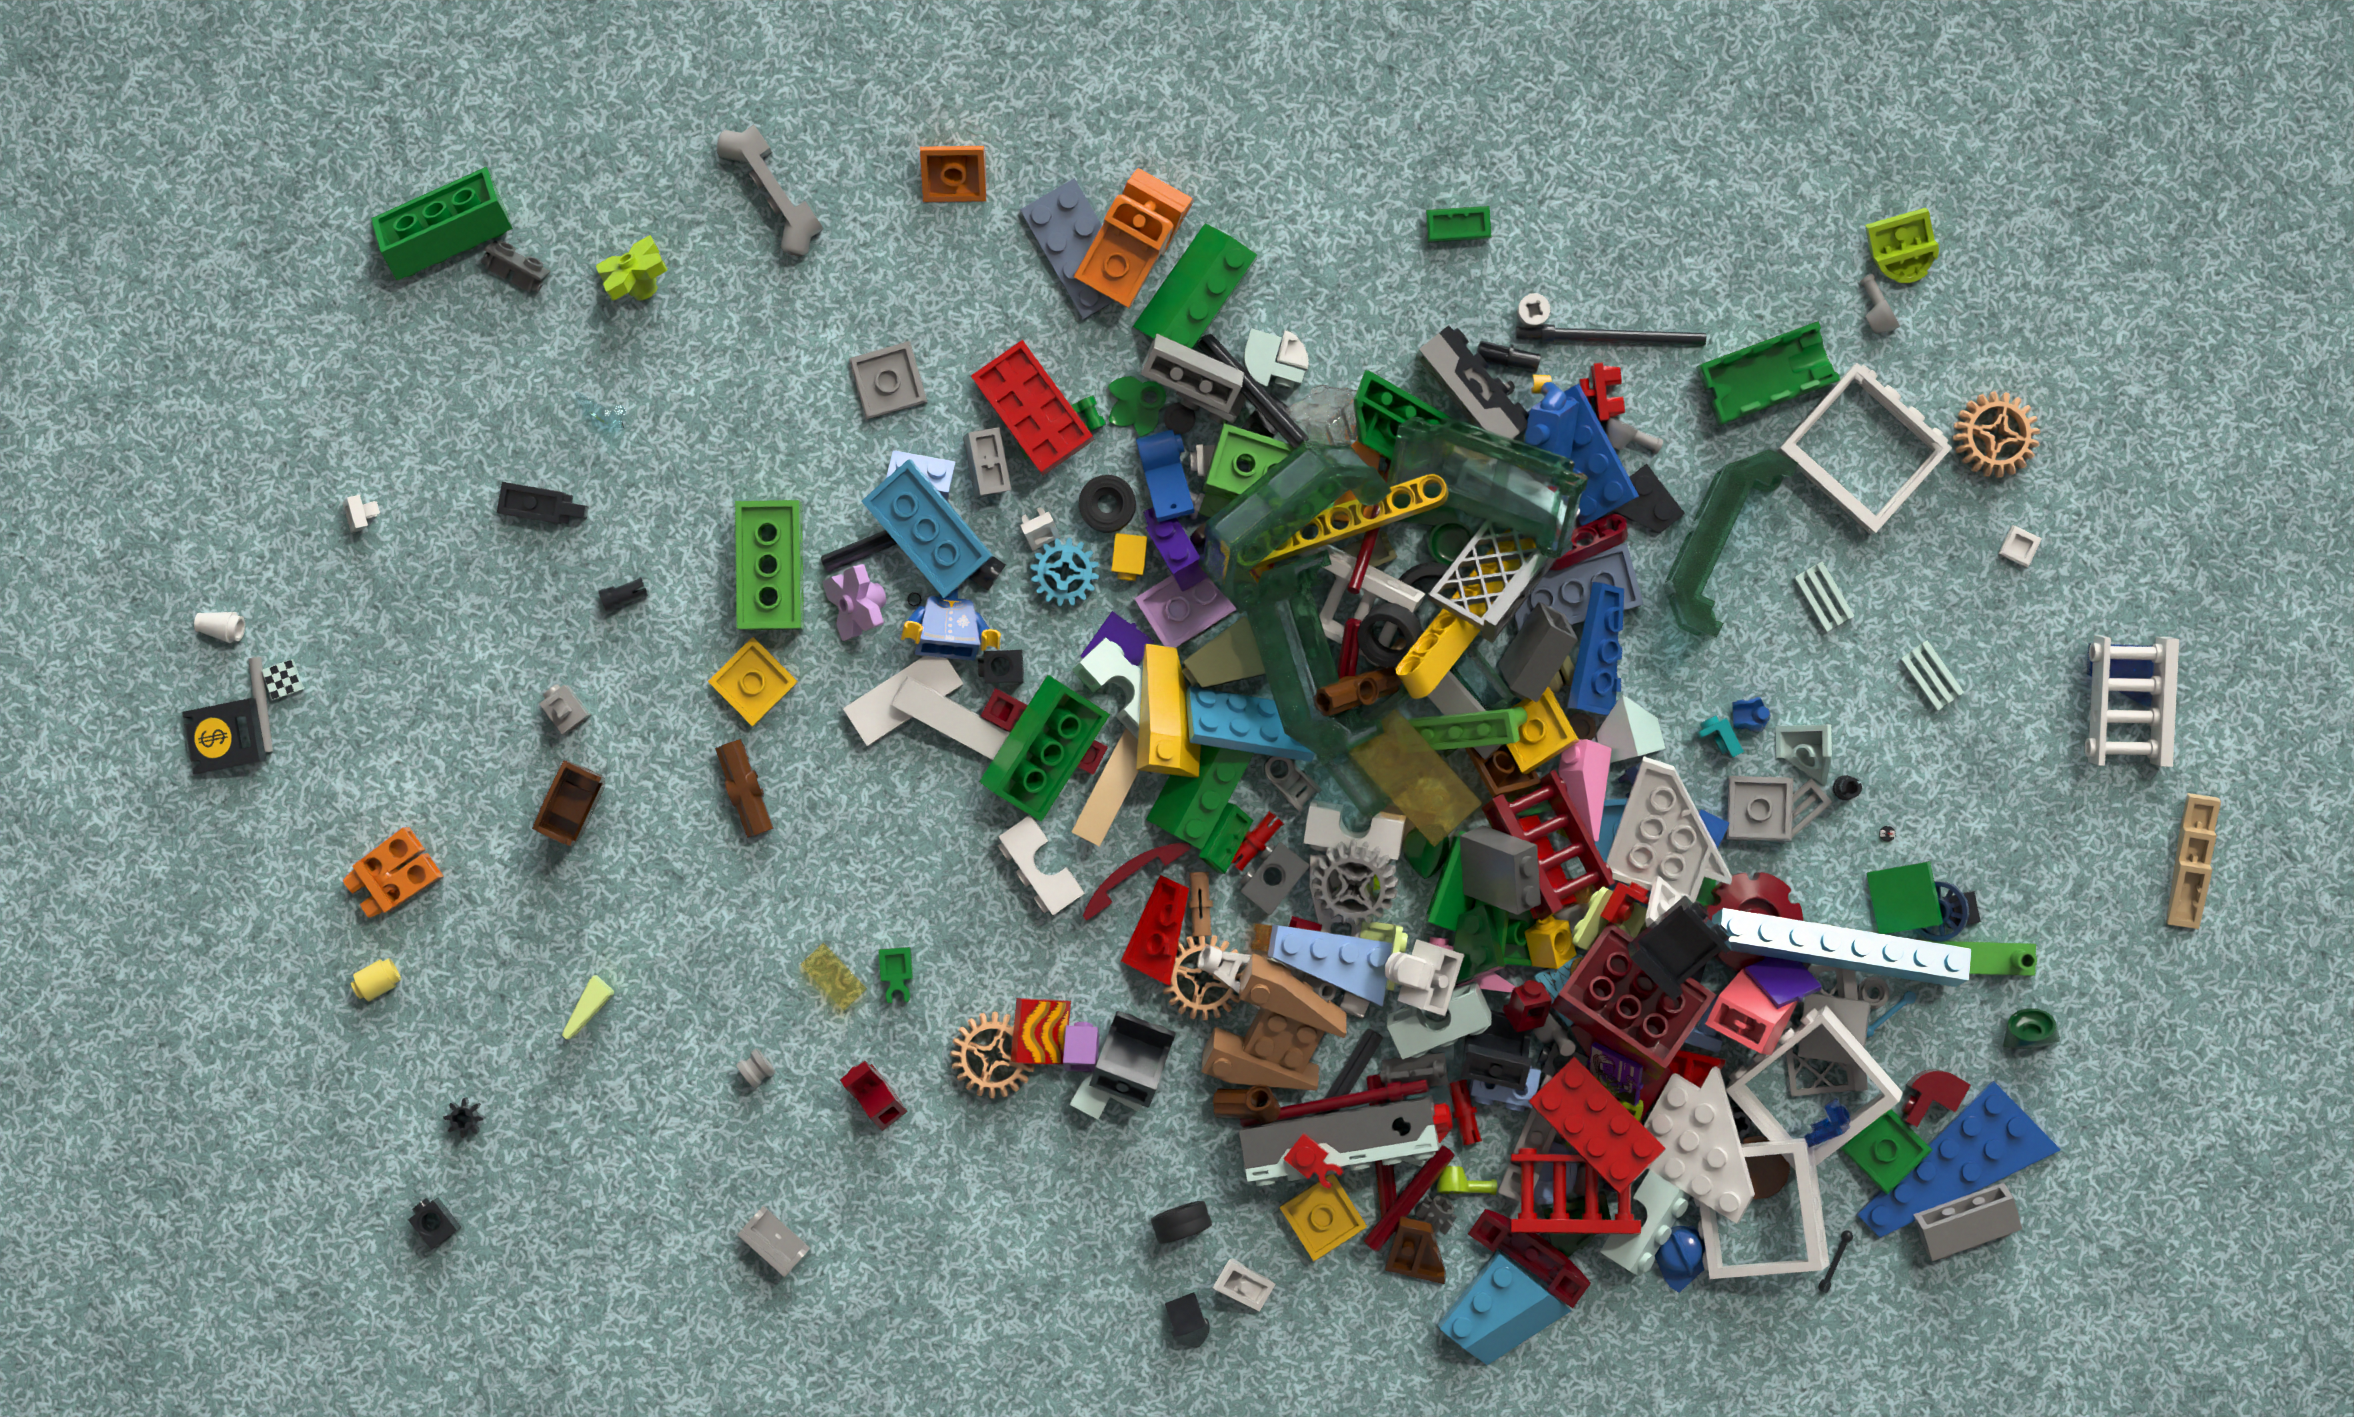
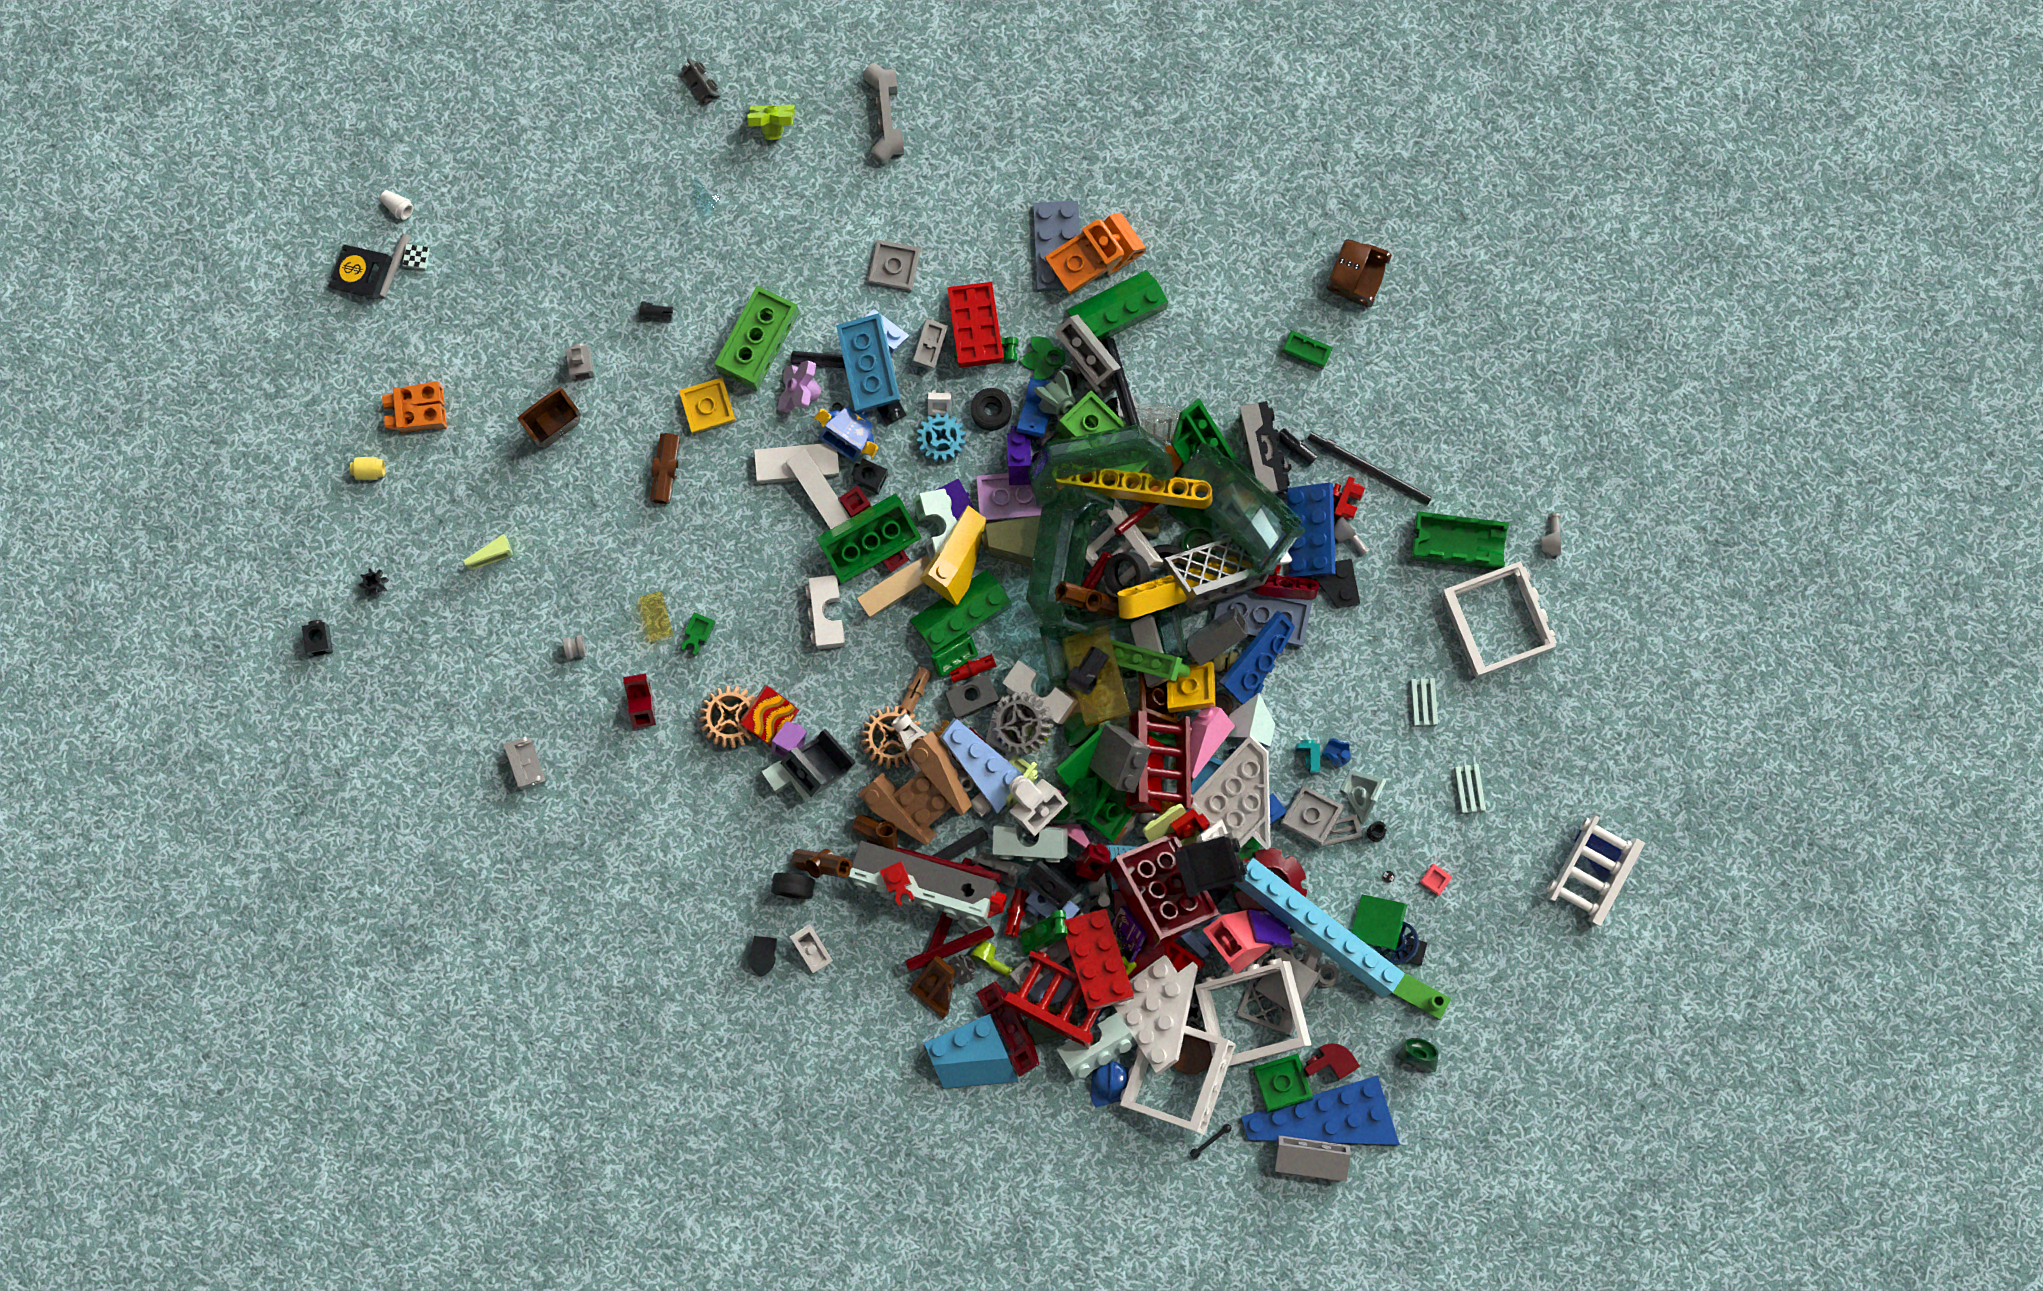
camera: 30 degrees right, 10 degrees down
white tile [343,495,380,533] -> none
green slope [371,166,513,281] -> none
black hinge [497,482,589,524] -> none
orange slope [920,146,986,202] -> none
dark red slope [1083,843,1191,921] -> none
yellow brick [1111,533,1148,581] -> none
red wing [1121,875,1189,986] -> none
dark azure plate [1185,686,1316,762] -> none
light aqua brick [1244,328,1305,389] -> none
light grey piece [1264,756,1322,812] -> none
white tile [1277,331,1308,370] -> none
yellow plate [1279,1174,1367,1261] -> none
white wheel [1517,293,1550,327] -> none
blue torso [1518,375,1579,473] -> none
yellow brick [1524,916,1576,969] -> none
clear green windscreen [1663,449,1798,641] -> none
clear blue bracket [1804,1098,1851,1148] -> none
lime slope [1865,207,1939,283] -> none
dark azure hinge [1867,991,1916,1038] -> none
light nougat gear [1953,391,2040,478] -> none
white tile [1998,525,2042,568] -> none
tan slope [2167,793,2221,929] -> none
none -> reddish brown piece [790,849,852,878]
none -> green plate [1020,910,1068,955]
none -> sand green brick [1034,371,1075,415]
none -> black piece [1067,646,1110,696]
none -> reddish brown piece [1326,239,1392,308]
none -> coral tile [1419,863,1452,896]

